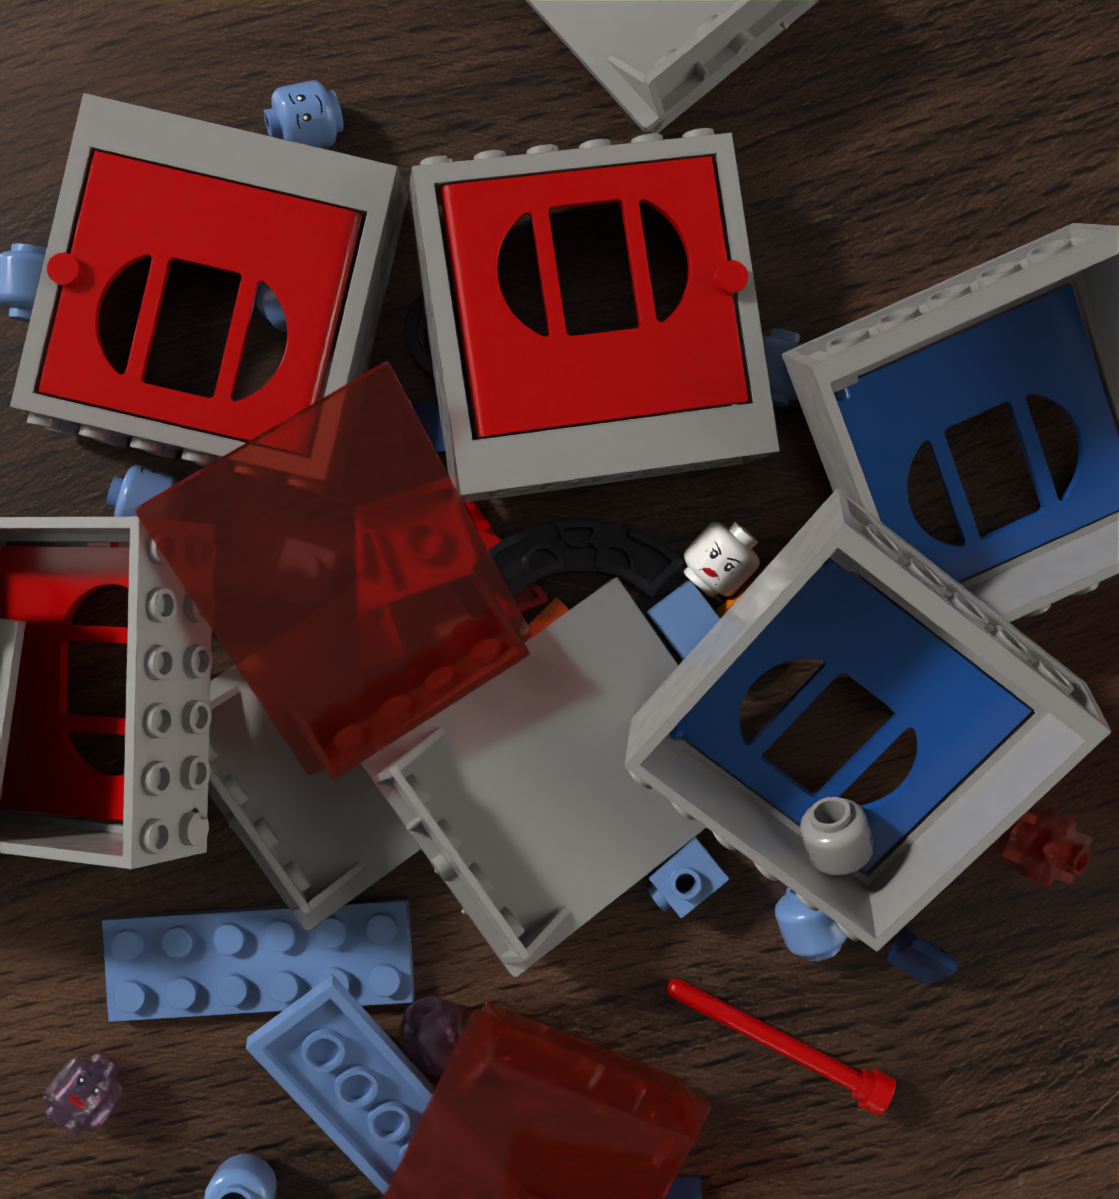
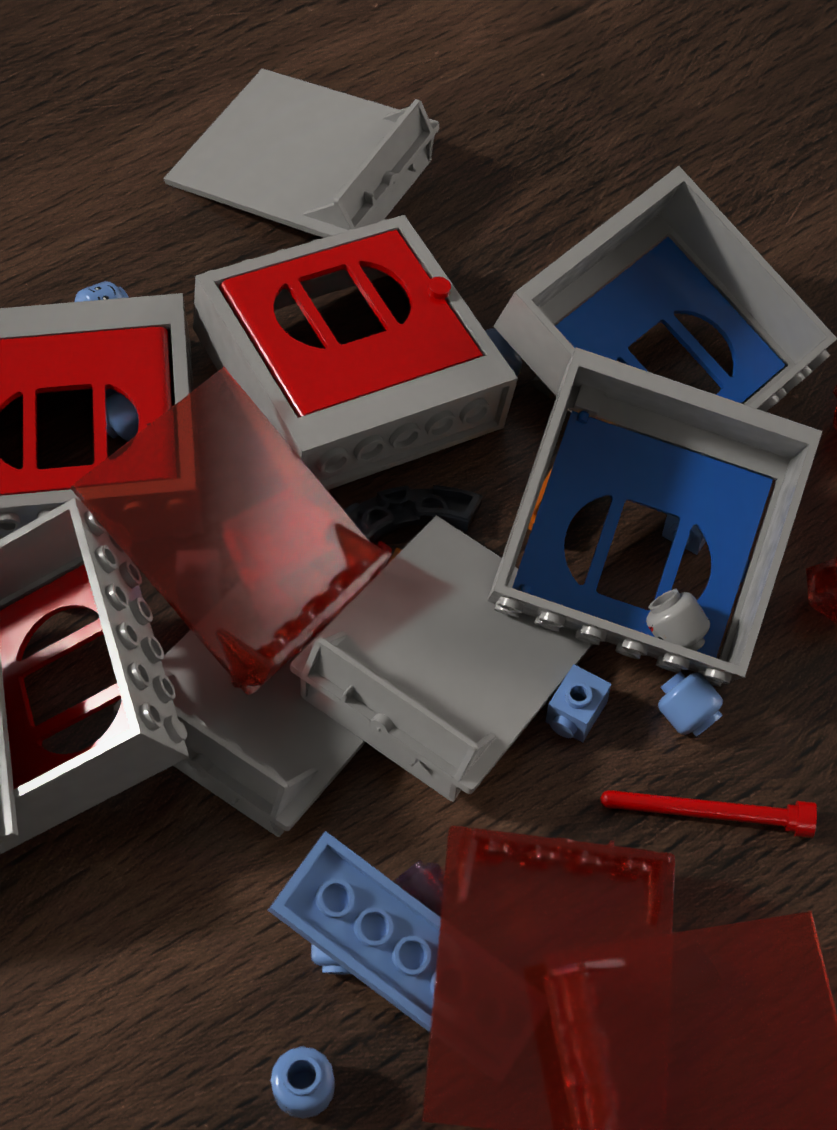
camera: 25 degrees left, 30 degrees down
clear purple head [43,1053,123,1137] -> none
medium blue plate [102,897,415,1022] -> none
medium blue brick [646,580,720,660] -> none
white head [684,521,760,598] -> none
dark blue slope [886,928,959,984] -> none

